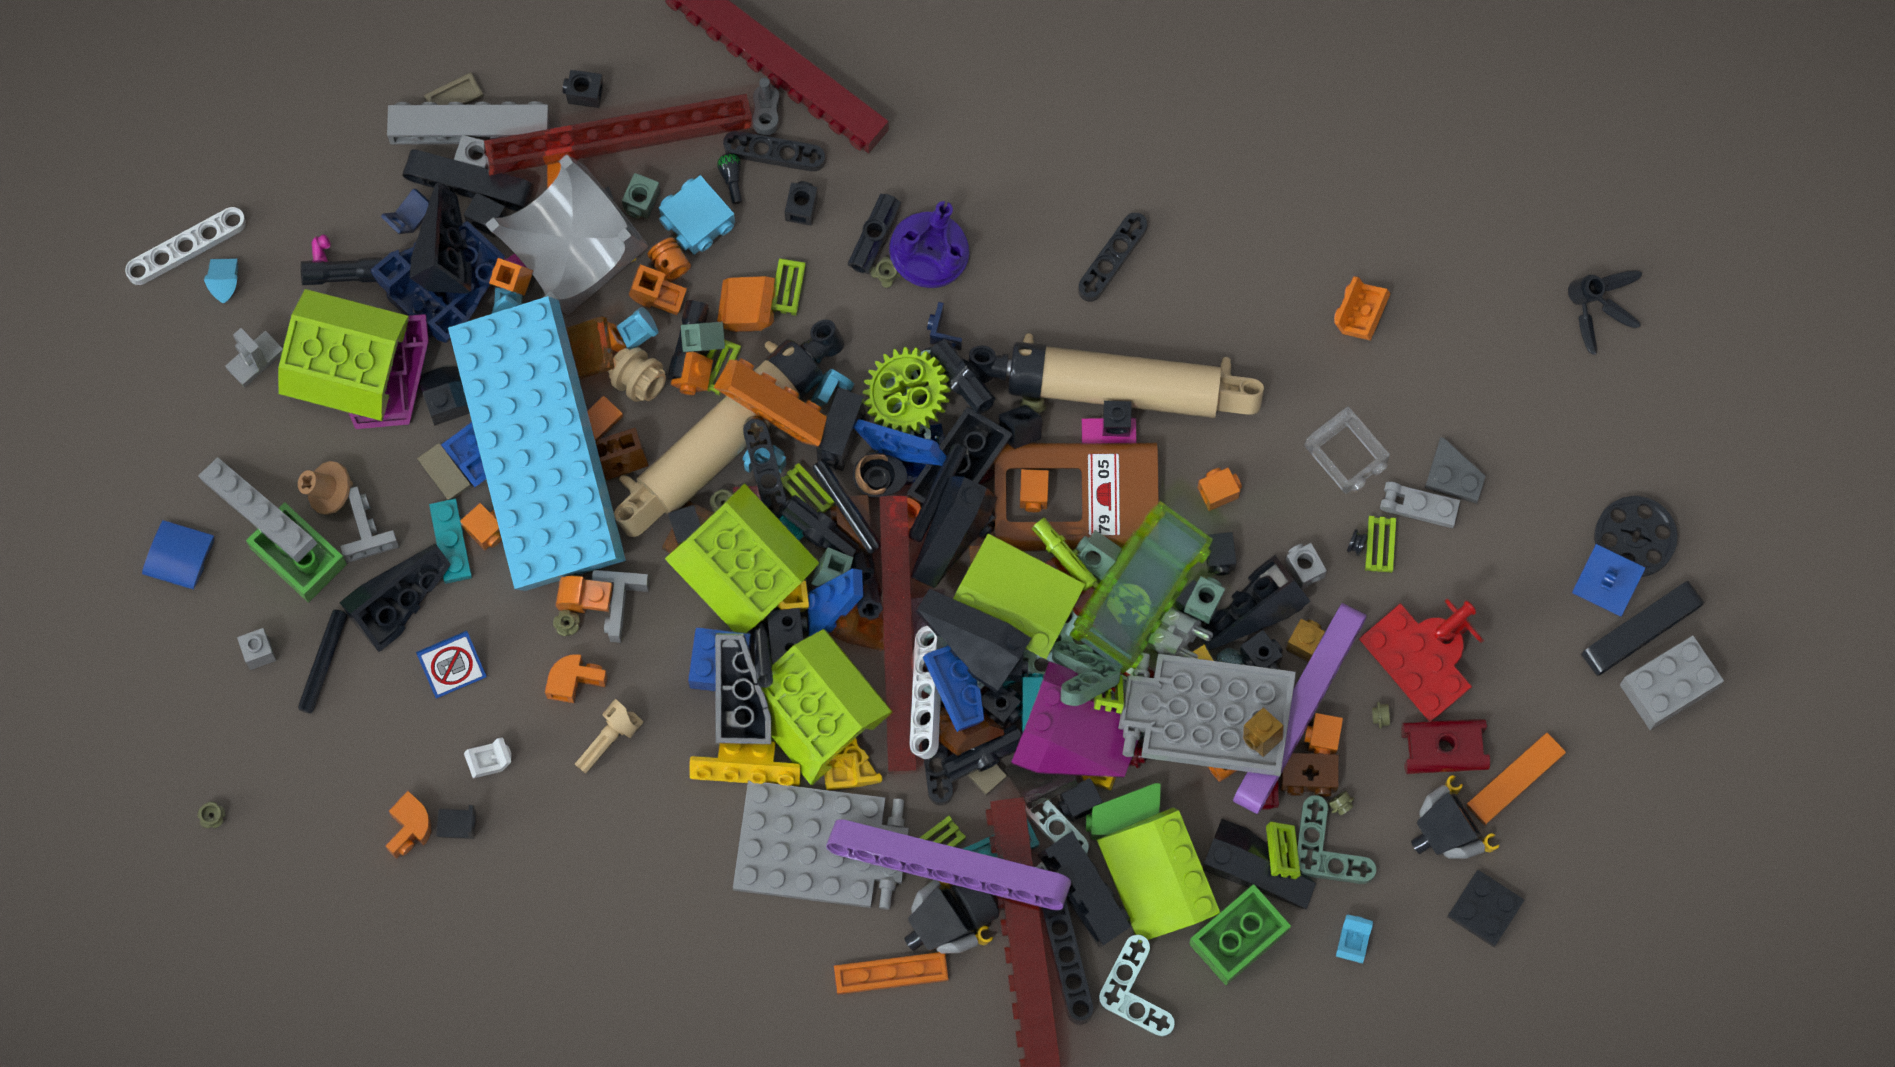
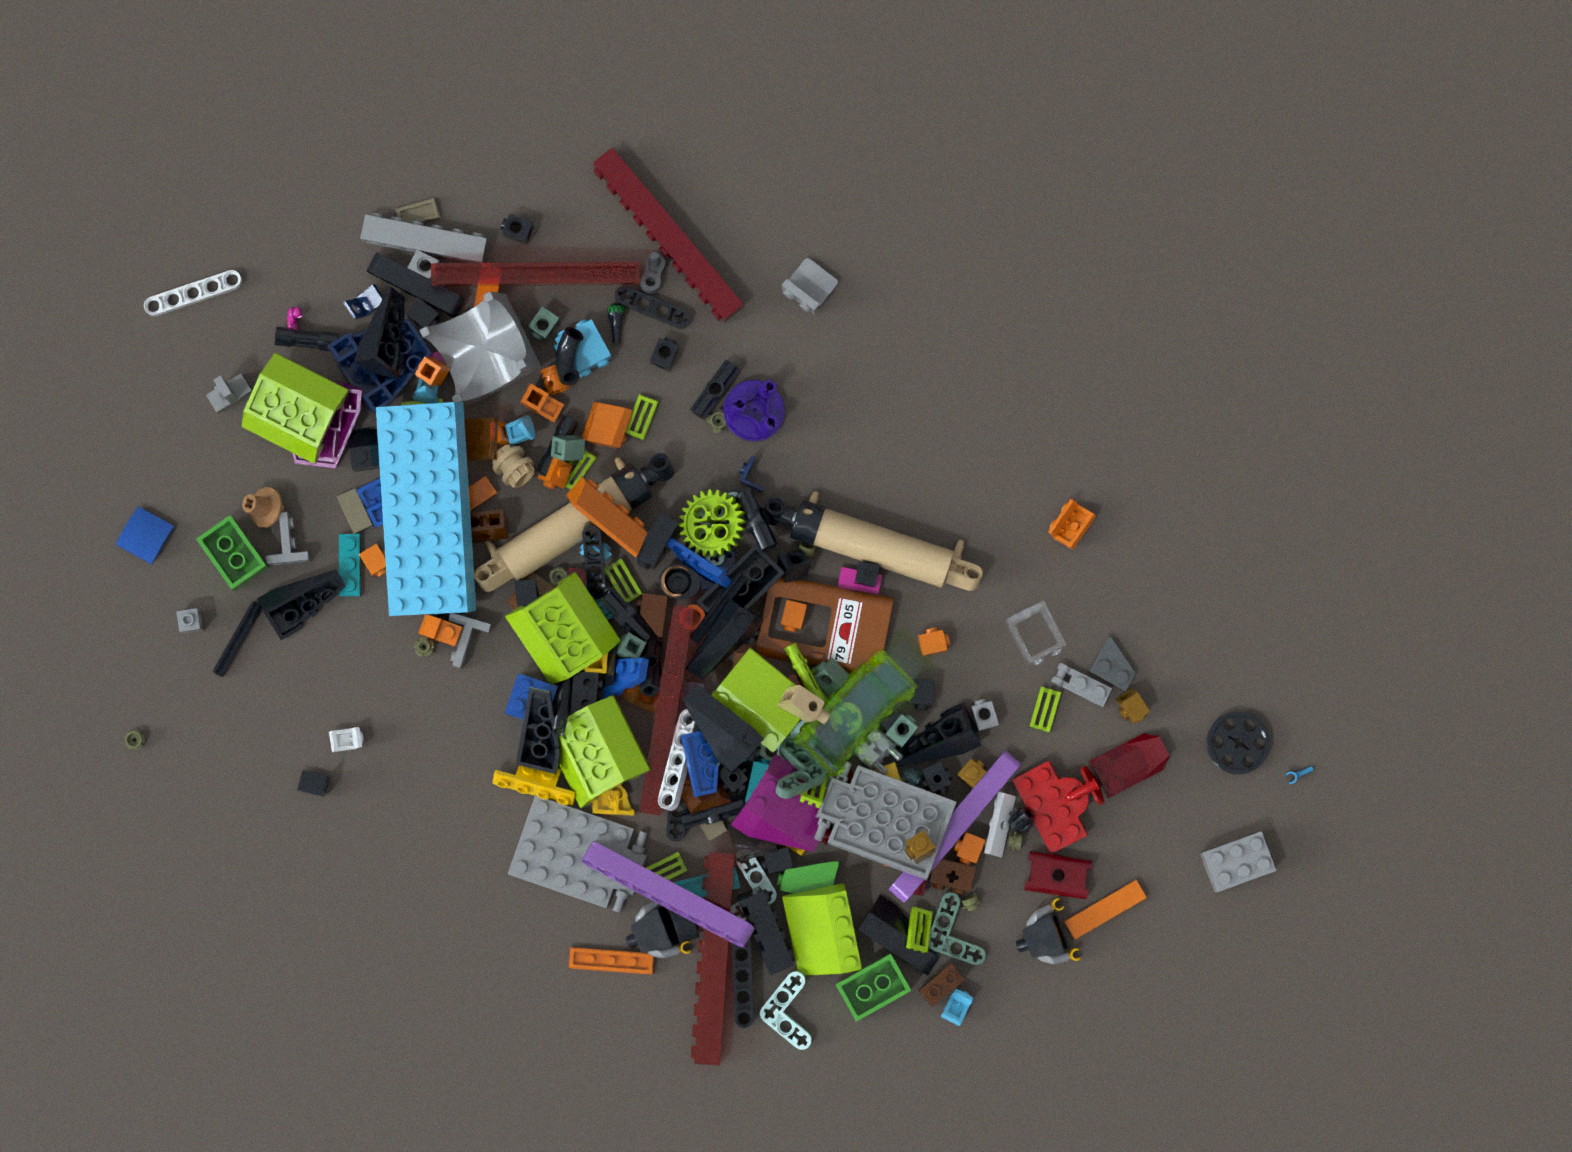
camera: 10 degrees right, 10 degrees up
light grey plate [198,457,317,563] -> none
medium azure tile [204,259,238,303] -> none
orange brick [386,791,431,859] -> none
piece [416,631,487,698] -> none
orange brick [545,654,608,703] -> none
tan piece [575,699,644,773] -> none
medium azure tile [811,369,854,406] -> none
black axle [813,460,881,554] -> none
black beam [1078,213,1147,302] -> none
black bush [1346,529,1368,556] -> none
black plate [1447,870,1525,947] -> none
black plant [1568,270,1642,355] -> none
blue piece [1572,544,1645,617] -> none
black beam [1581,581,1705,677] -> none
none -> black cylinder [556,327,584,385]
none -> black sticker [605,648,616,687]
none -> tan torso [777,685,830,724]
none -> light grey bracket [782,258,838,314]
none -> reddish brown brick [918,963,965,1007]
none -> white tile [984,792,1016,858]
none -> black gear [1008,807,1034,833]
none -> dark red slope [1089,733,1170,798]
none -> pearl gold brick [1115,687,1150,724]
none -> dark azure hand [1285,766,1313,784]

